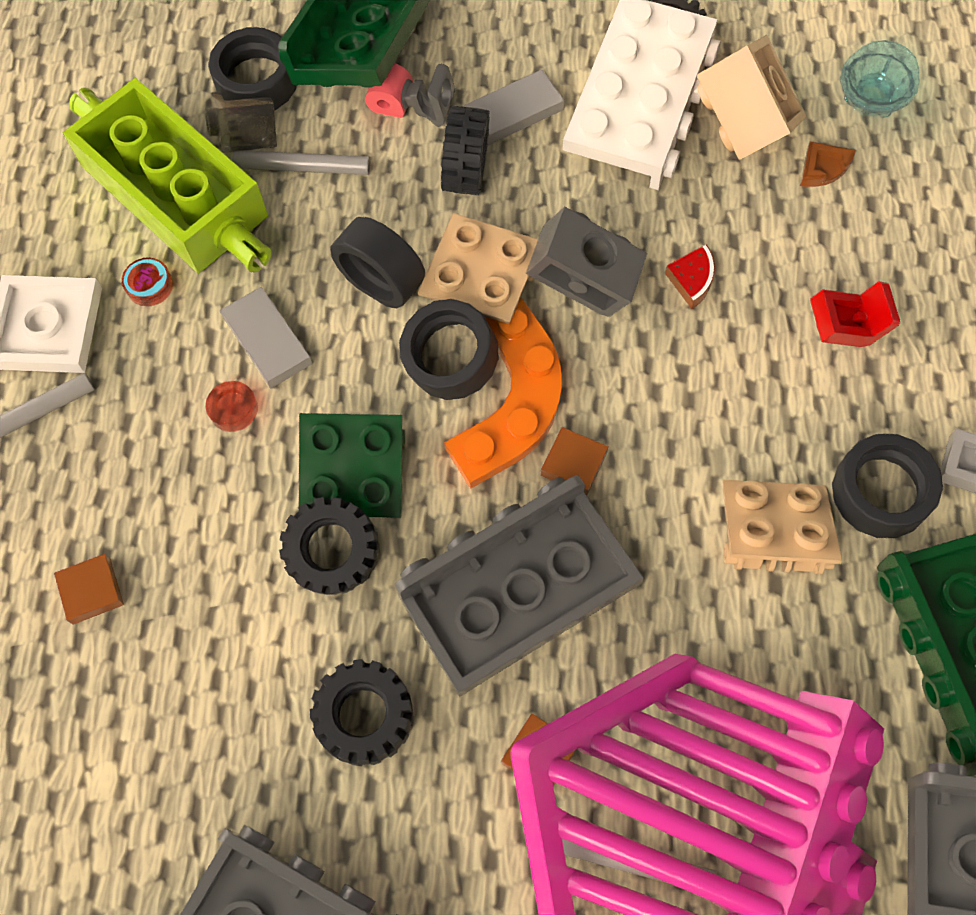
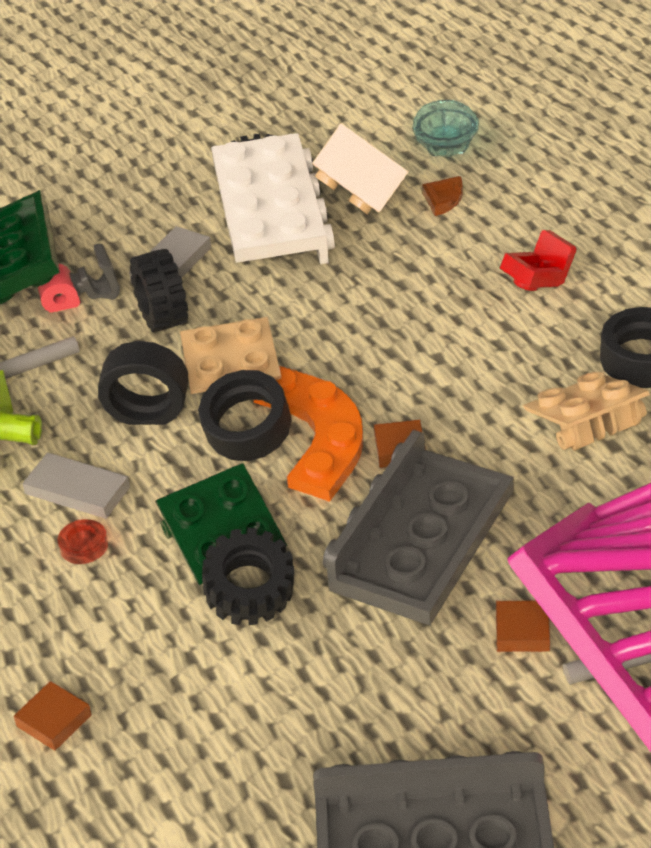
camera: 30 degrees left, 25 degrees down
black tyre [310,659,414,766] -> none
dark grey brick [525,206,647,317] -> none
red tile [665,244,715,309] -> none

